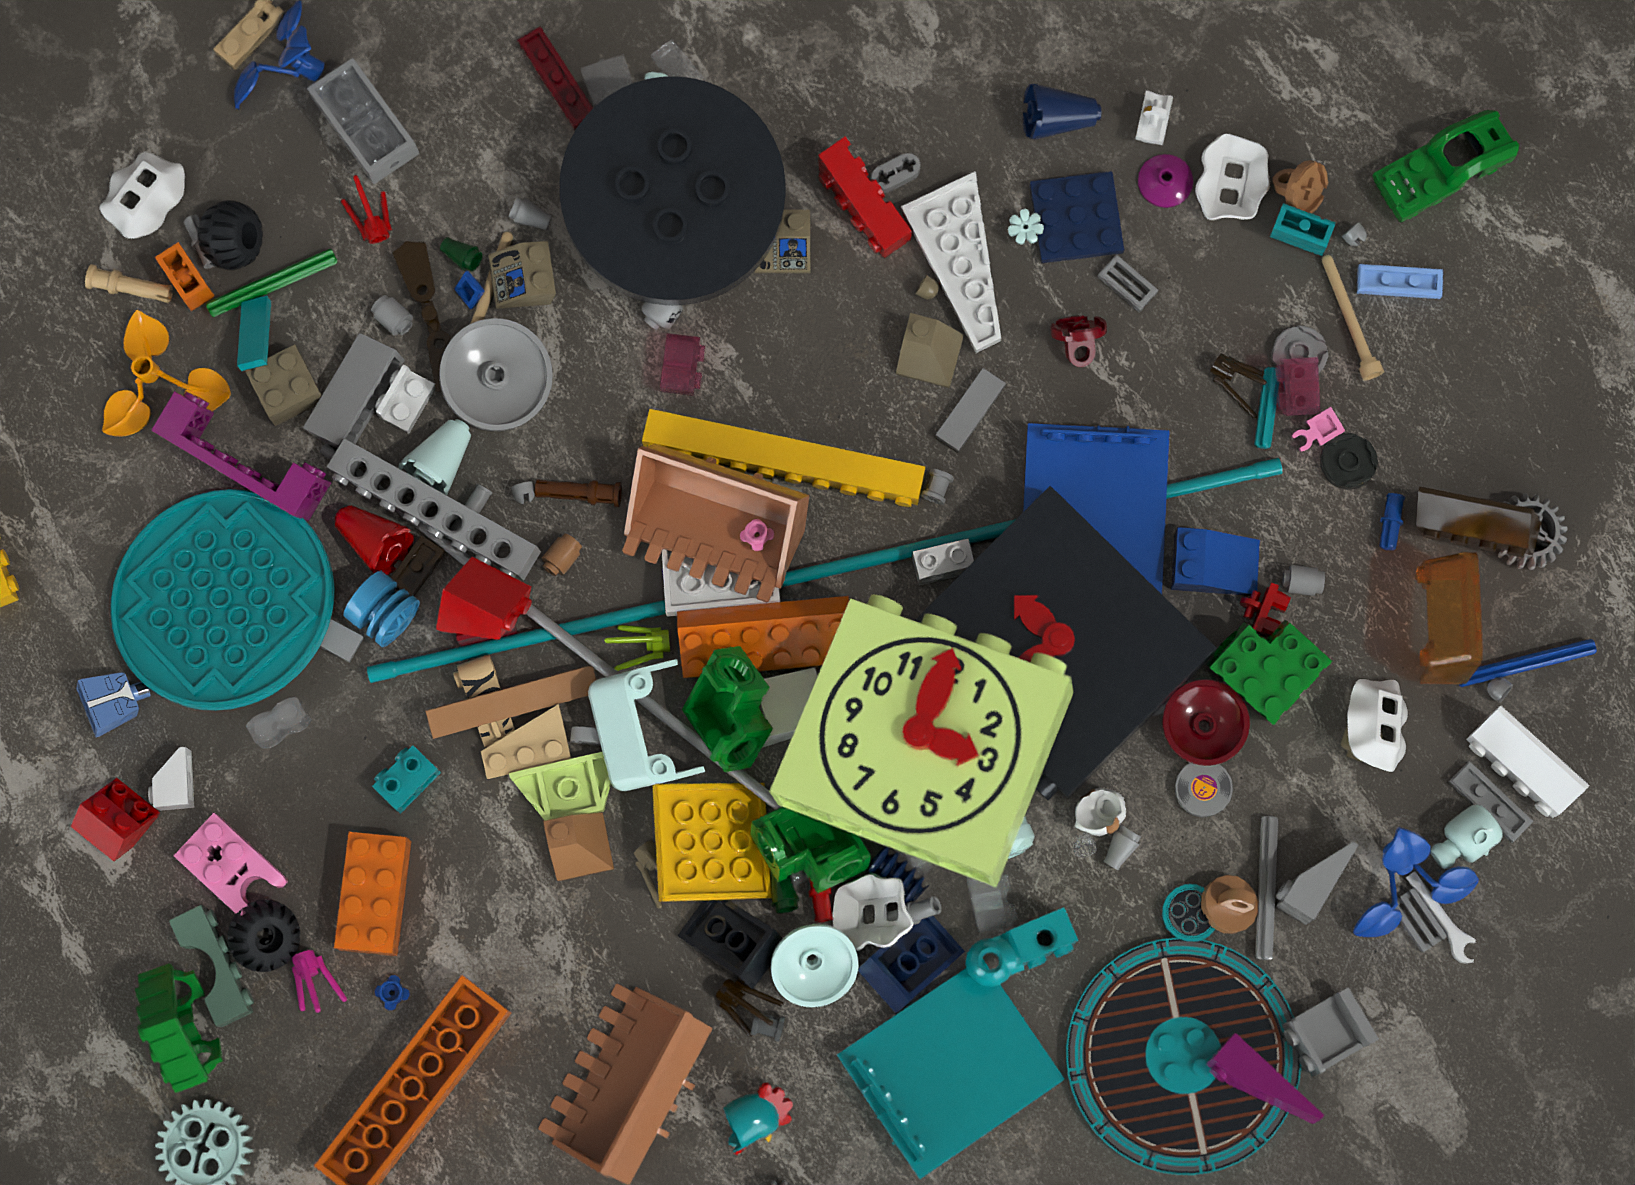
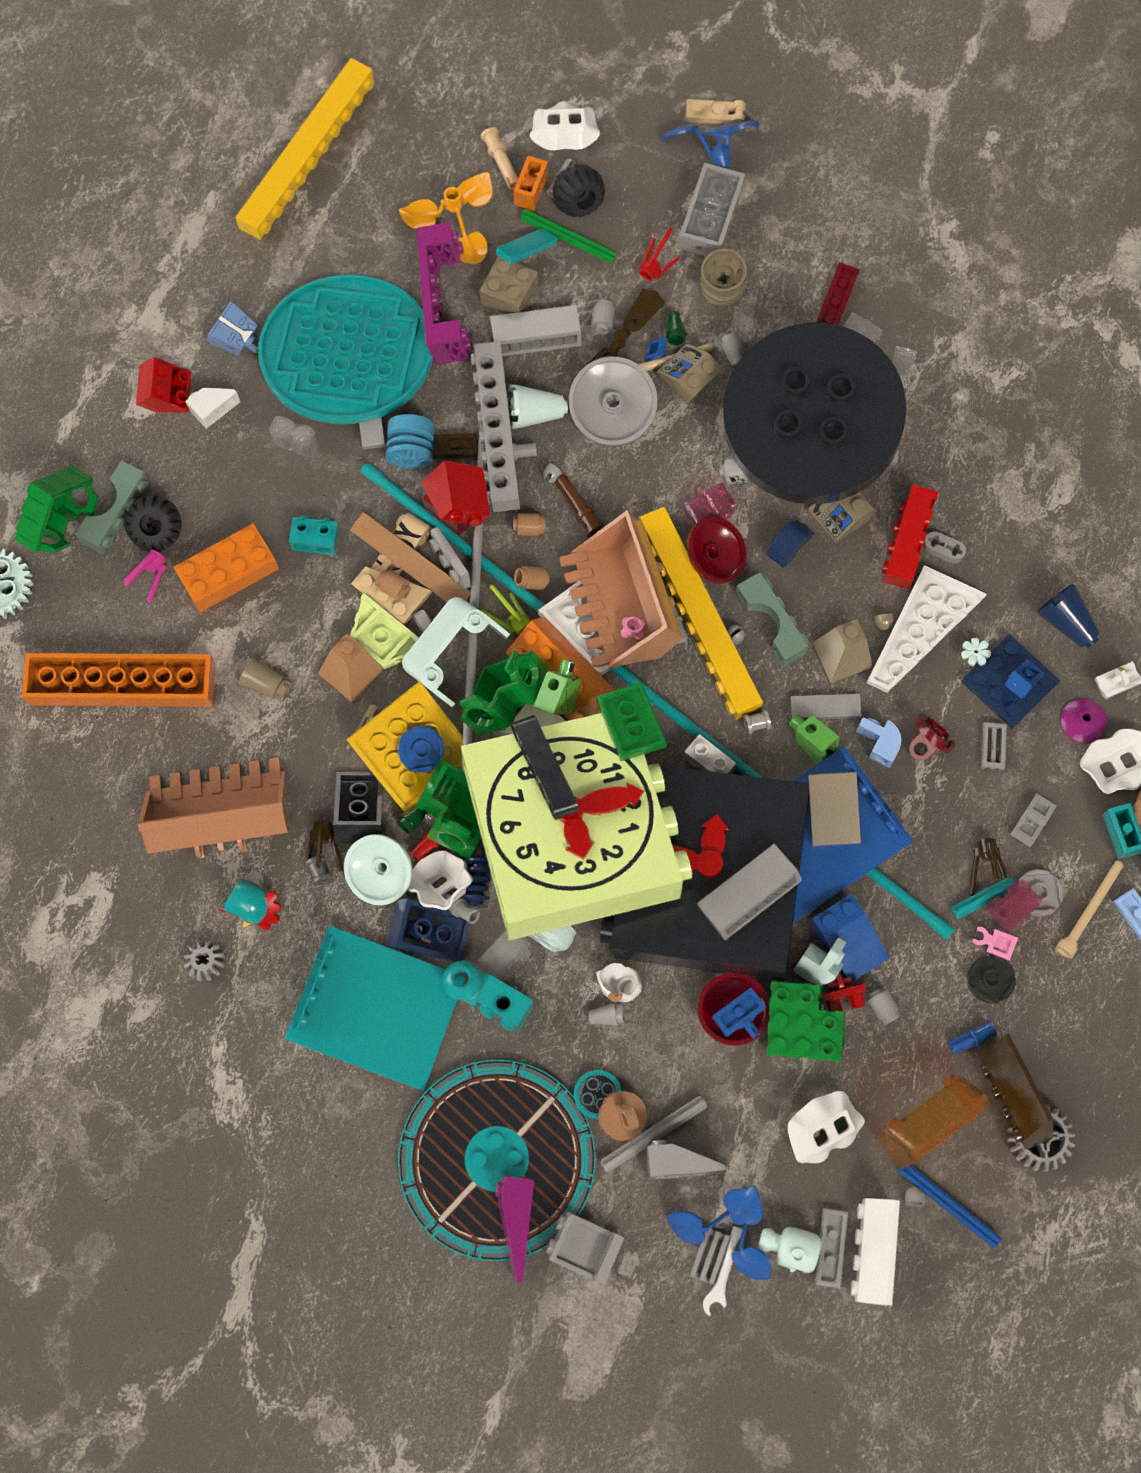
camera: 50 degrees right, 5 degrees down
bright pink brick [174,813,288,916] -> none
red cone [335,505,414,575] -> none
white bracket [375,365,436,434] -> none
blue plate [375,975,410,1010] -> none
light grey tile [1174,763,1233,818] -> none
none -> dark tan plant [239,657,293,702]
none -> medium nougat brick [375,570,411,601]
none -> blue tile [397,726,444,773]
none -> light grey tile [429,527,471,590]
none -> black beam [511,715,579,821]
none -> medium nougat brick [514,566,549,590]
none -> bright green torso [533,659,581,715]
none -> green tile [596,682,667,761]
none -> dark red dish [687,516,746,584]
none -> light grey brick [697,844,802,940]
none -> dark tan wheel [700,249,747,307]
none -> blue plate [712,988,766,1039]
none -> light grey hinge [727,625,745,645]
none -> sand green arch [735,573,809,667]
none -> dark blue brick [766,520,815,568]
none -> bright green torso [789,715,839,764]
none -> light aqua brick [793,938,846,984]
none -> dark tan tile [808,771,861,846]
none -> light blue brick [856,717,901,768]
none -> blue slope [1005,659,1045,698]
none -> light grey slope [1010,793,1057,847]

